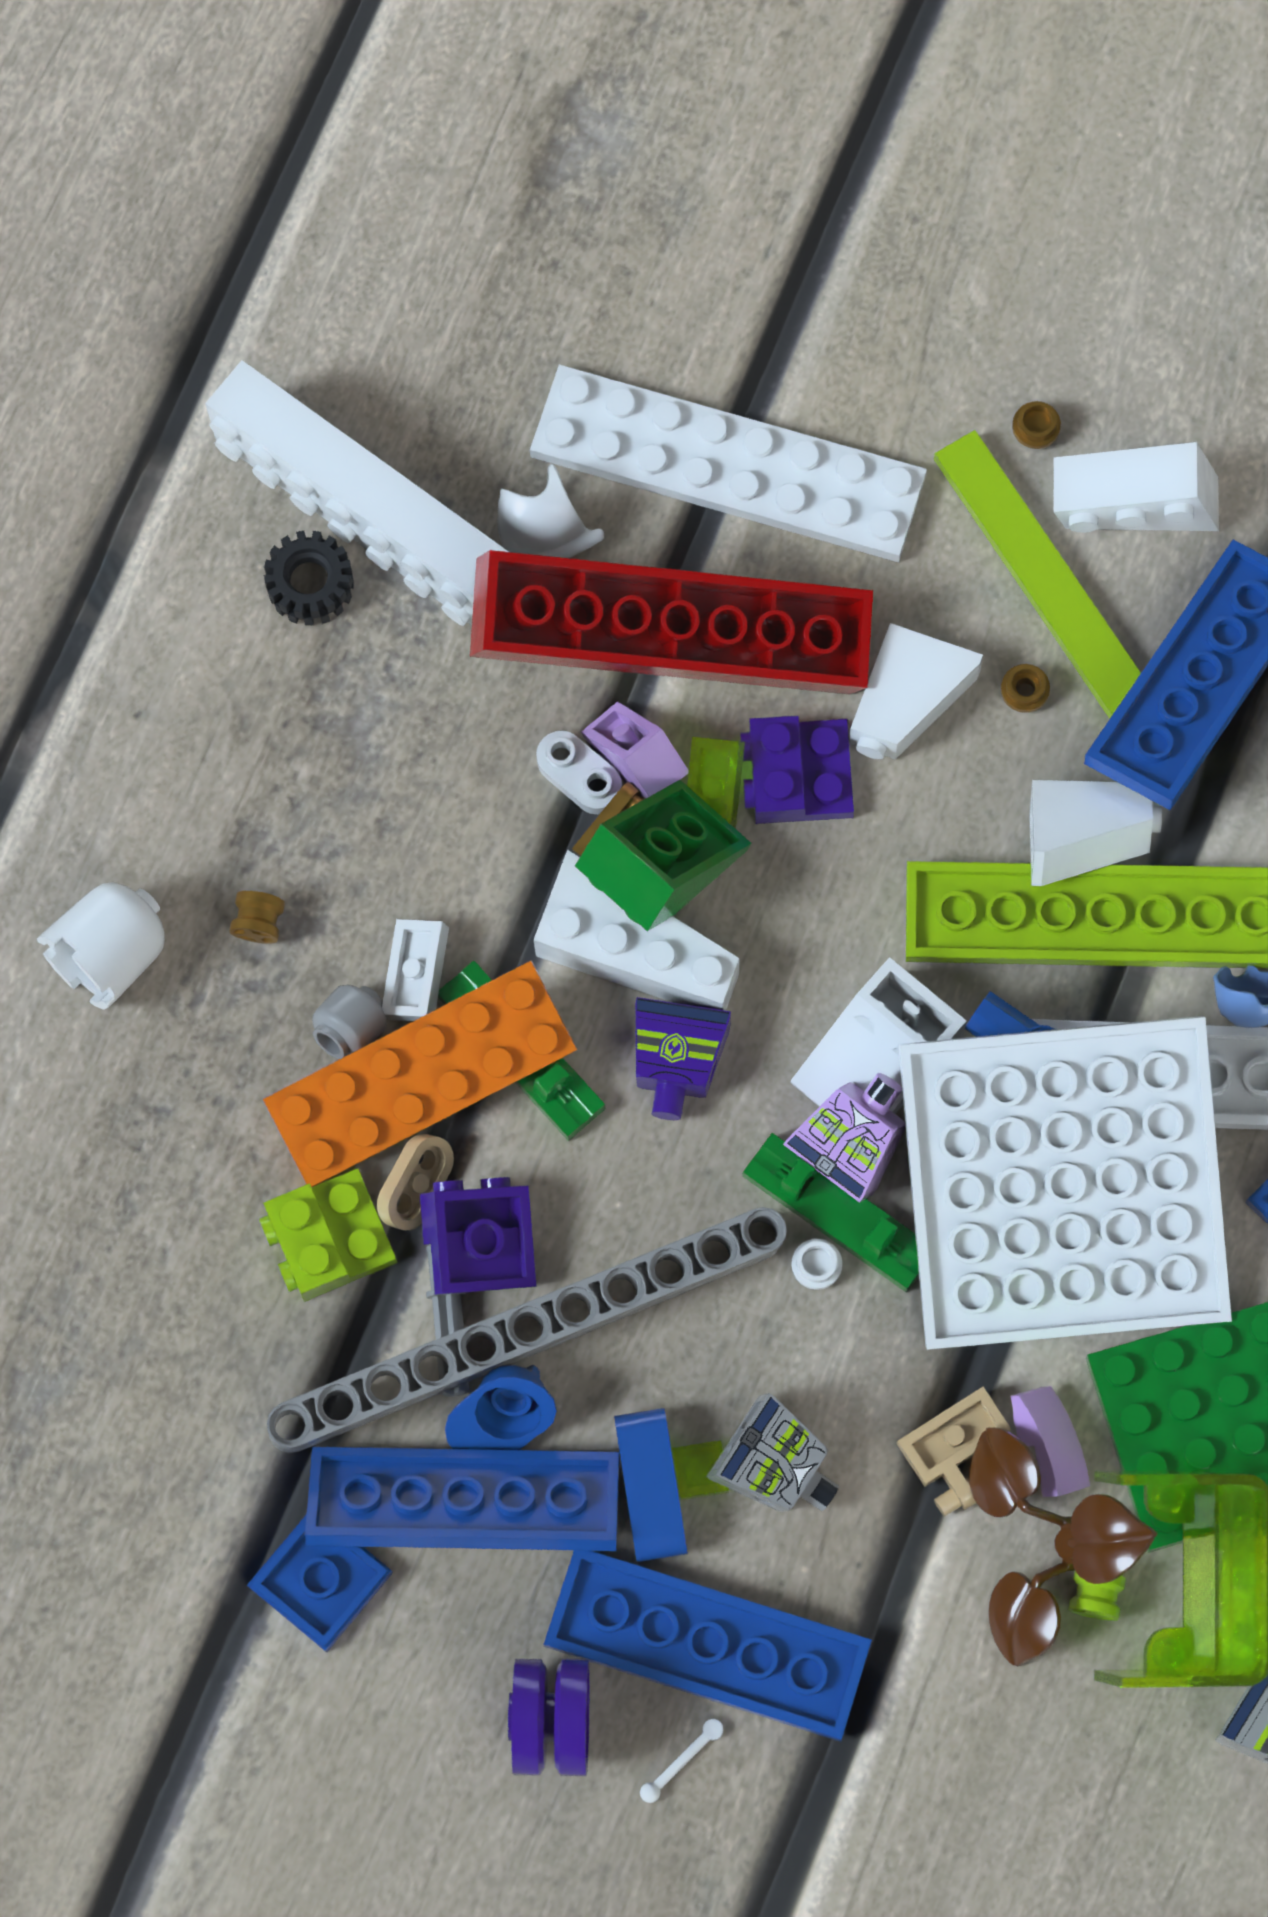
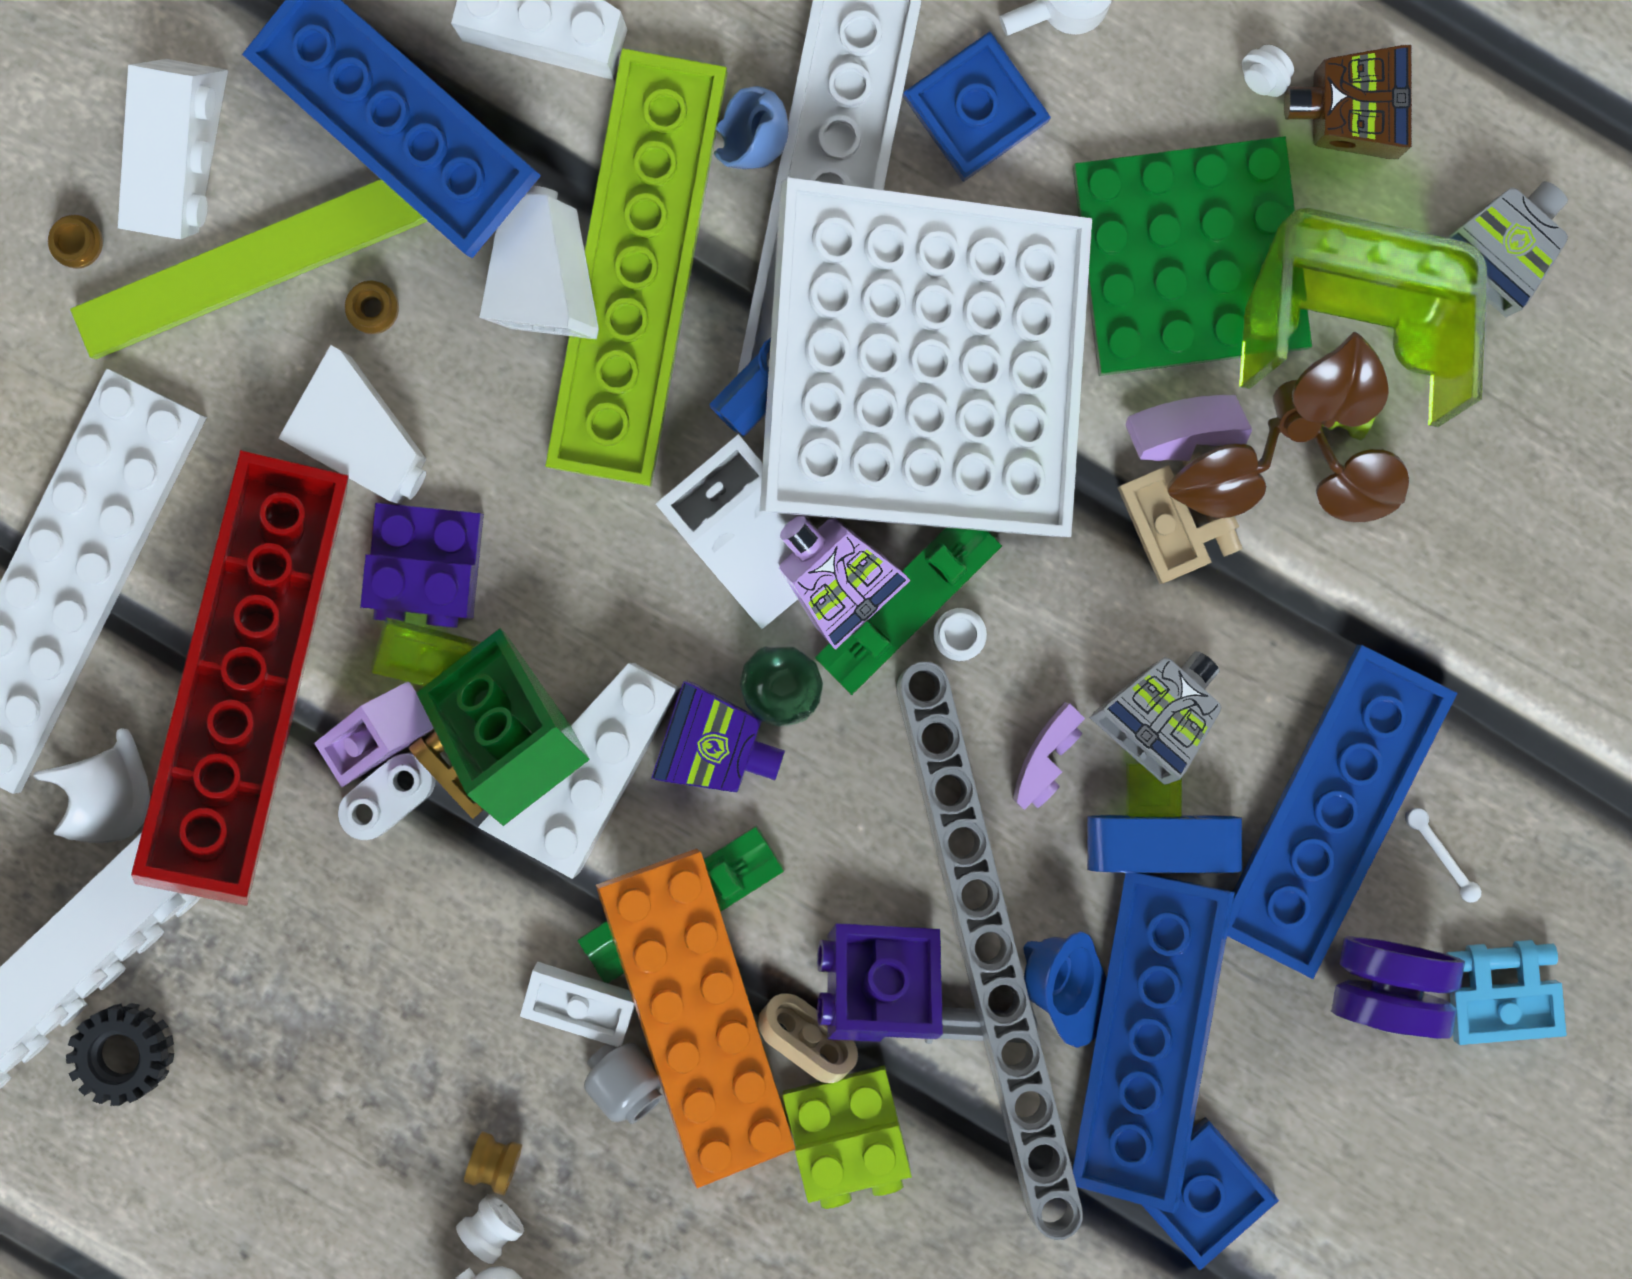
camera: 90 degrees left, 15 degrees up
none -> white wheel [456,1194,524,1264]
none -> clear green hair [740,646,823,727]
none -> lavender slope [1013,702,1085,810]
none -> medium azure plate [1446,940,1567,1045]

